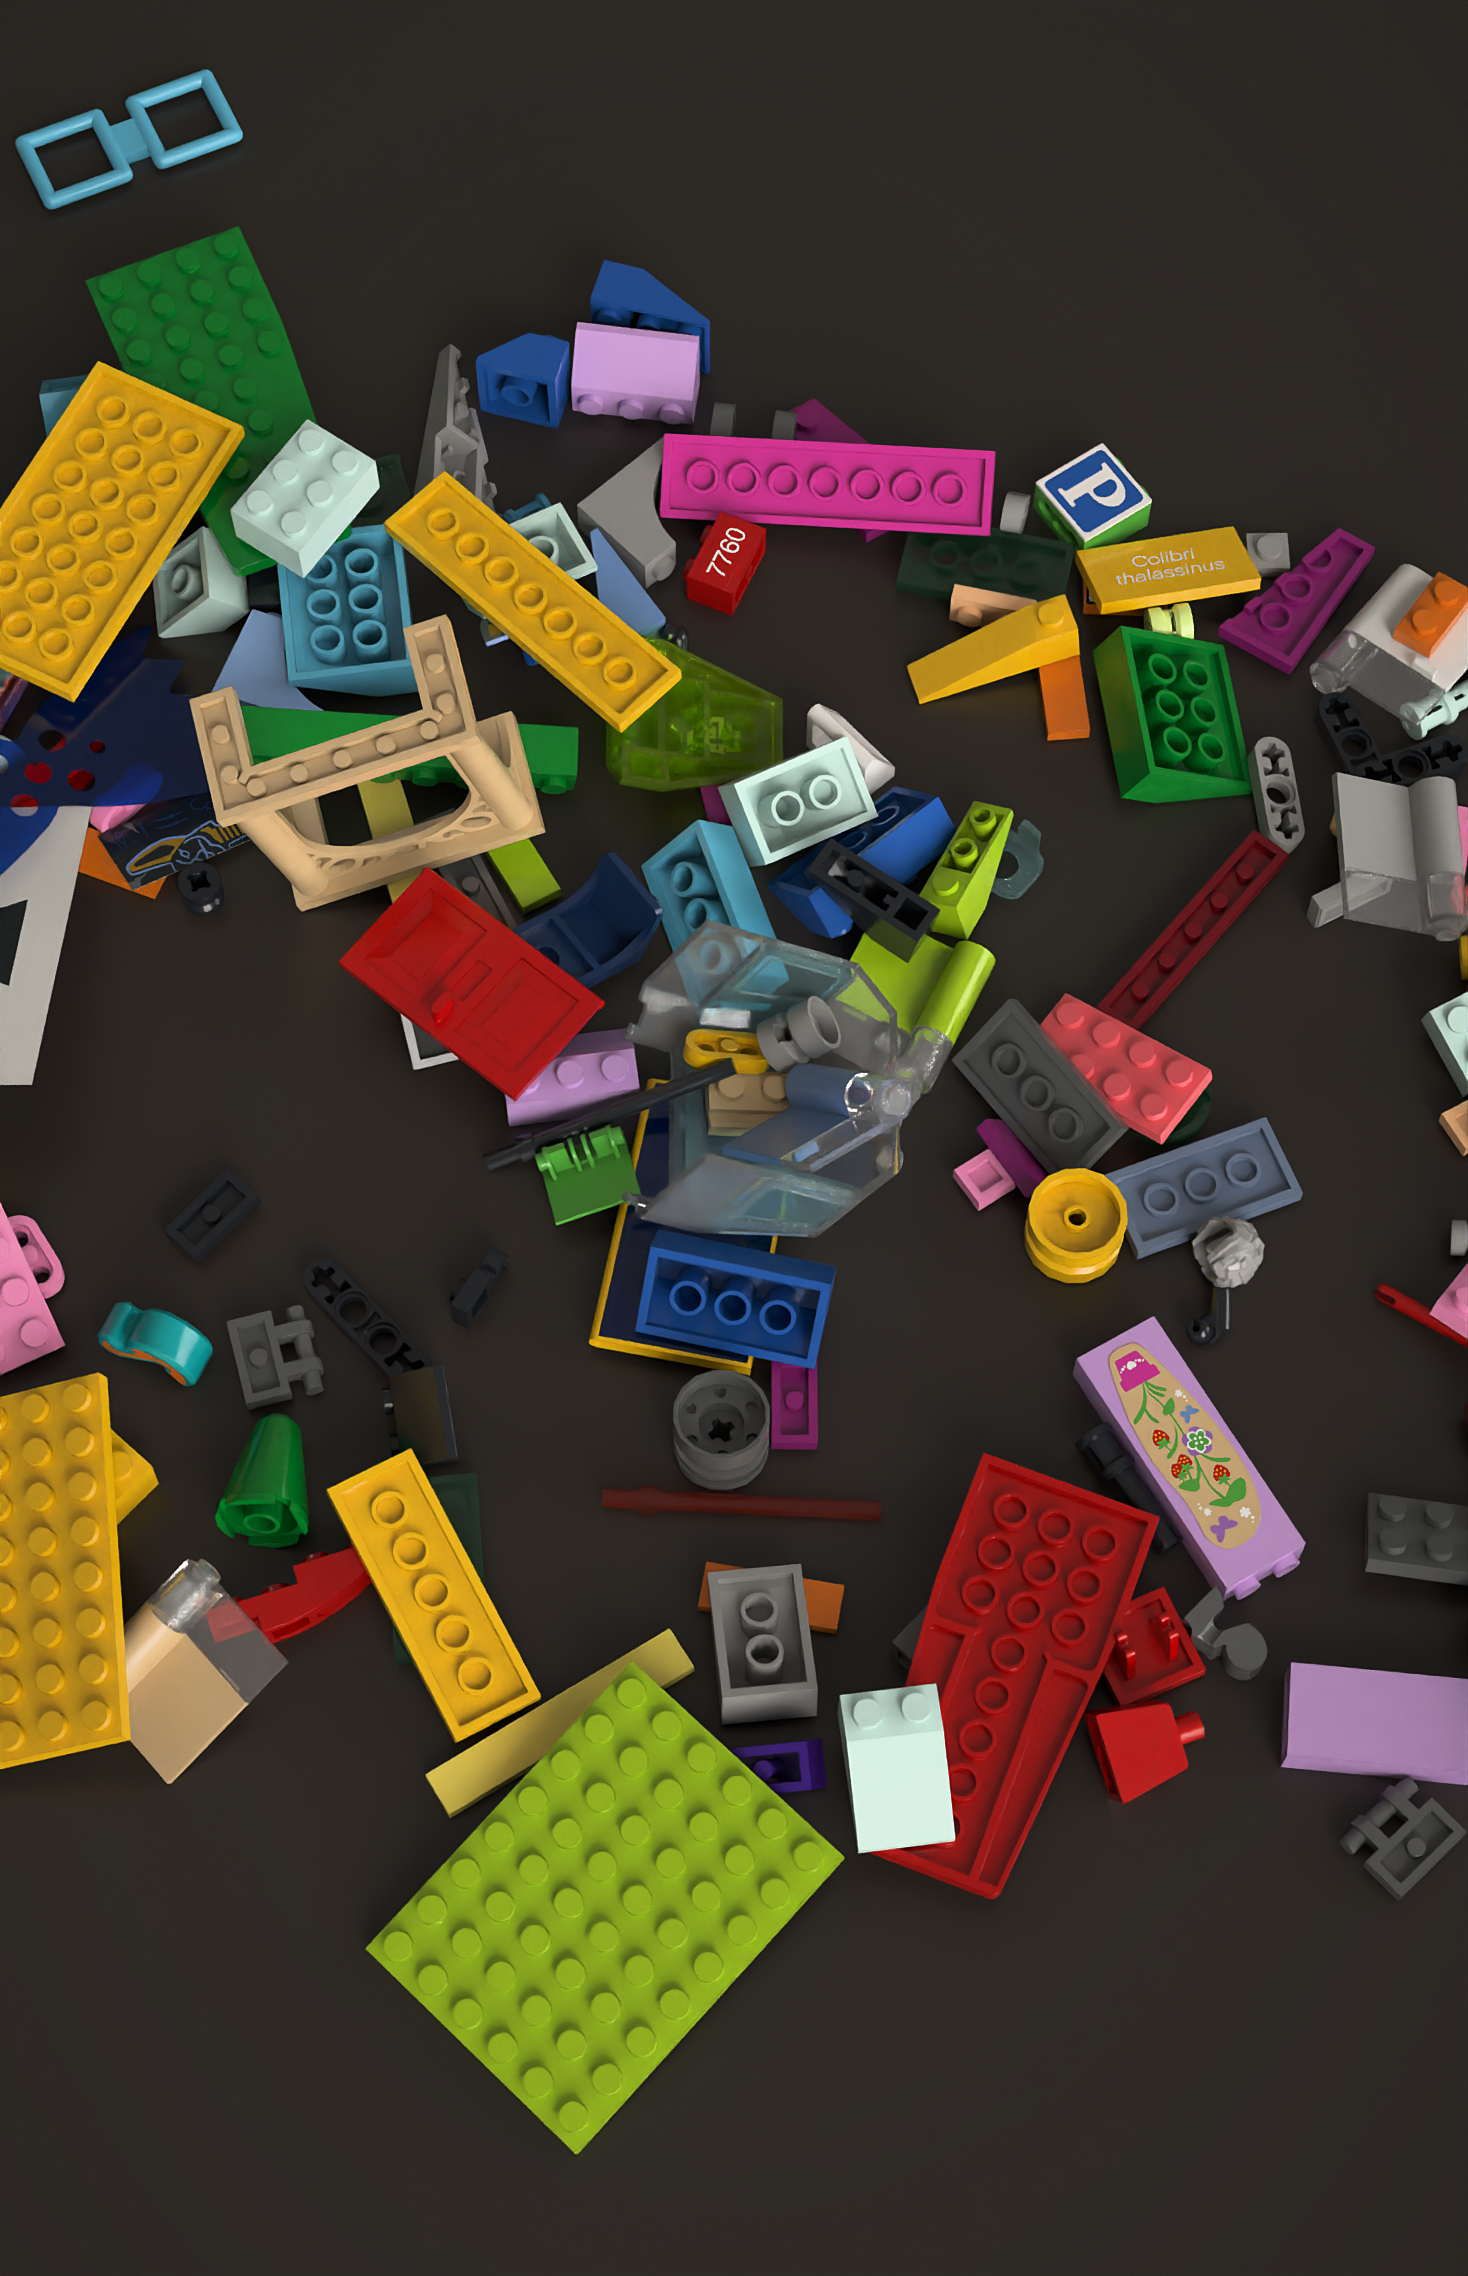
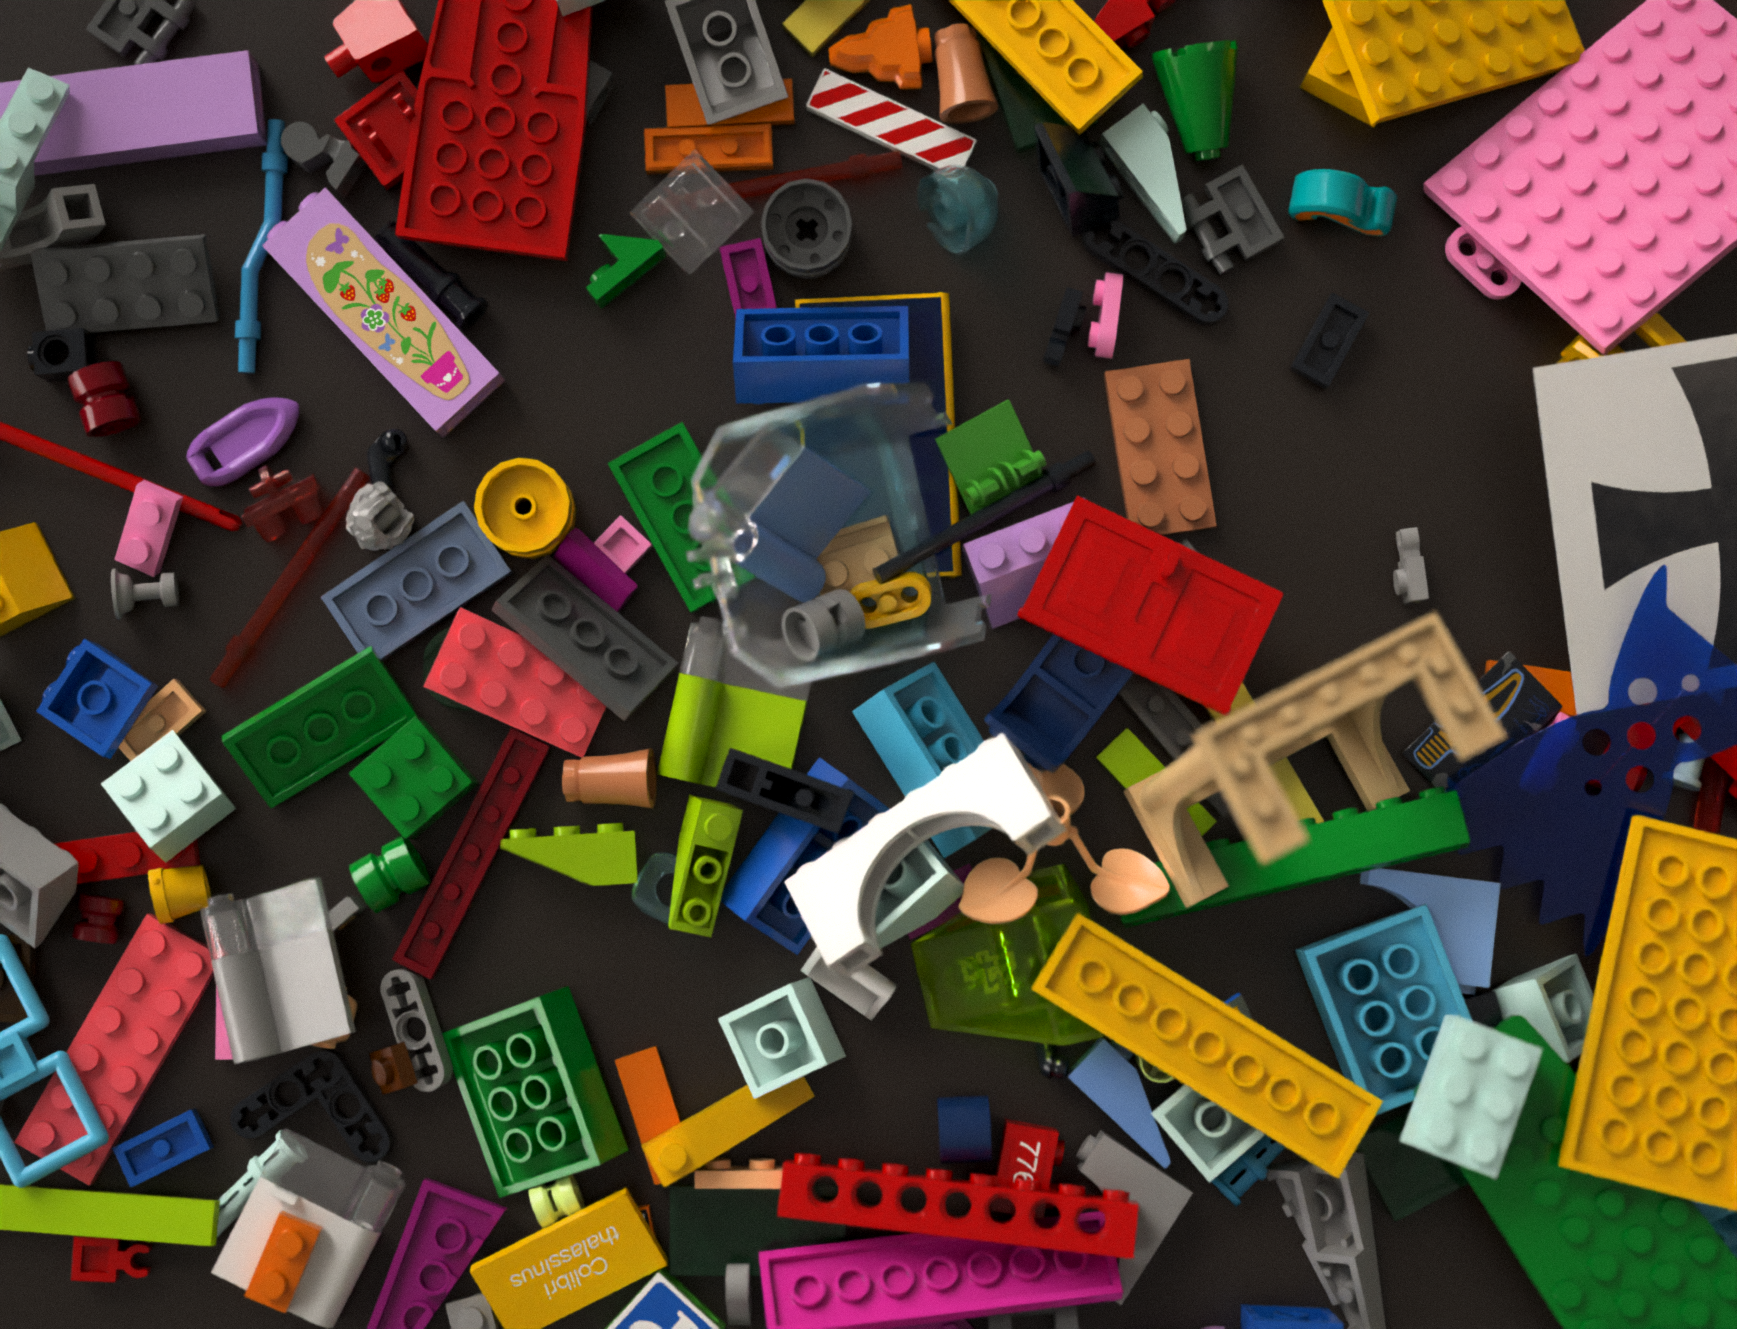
camera: 170 degrees right, 20 degrees up
none -> medium lavender piece [186,397,299,486]
none -> clear red bar [209,467,369,689]
none -> green plate [222,645,419,809]
none -> dark azure bar [235,119,288,374]
none -> clear red hips [241,465,324,543]
none -> green brick [349,716,479,840]
none -> green wheel [349,835,431,913]
none -> reddish brown plate [369,1041,418,1095]
none -> lime slope [500,823,638,886]
none -> nougat plant [562,748,657,809]
none -> green slope [586,234,667,309]
none -> green plate [607,422,757,614]
none -> clear slope [629,149,754,275]
none -> orange tile [644,124,773,174]
none -> light aqua slope [718,977,846,1099]
none -> red brick [777,1153,1139,1259]
none -> white arch [785,733,1066,979]
none -> tile [806,68,977,181]
none -> orange rock [828,4,932,89]
none -> clear light blue cylinder [917,165,998,254]
none -> nougat plant [934,24,999,124]
none -> dark blue piece [937,1095,992,1164]
none -> light nougat plant [959,763,1169,924]
none -> bright pink plate [1087,272,1123,359]
none -> light aqua slope [1099,104,1186,245]
none -> nougat plate [1104,359,1217,536]
none -> light grey plate [1393,527,1429,605]

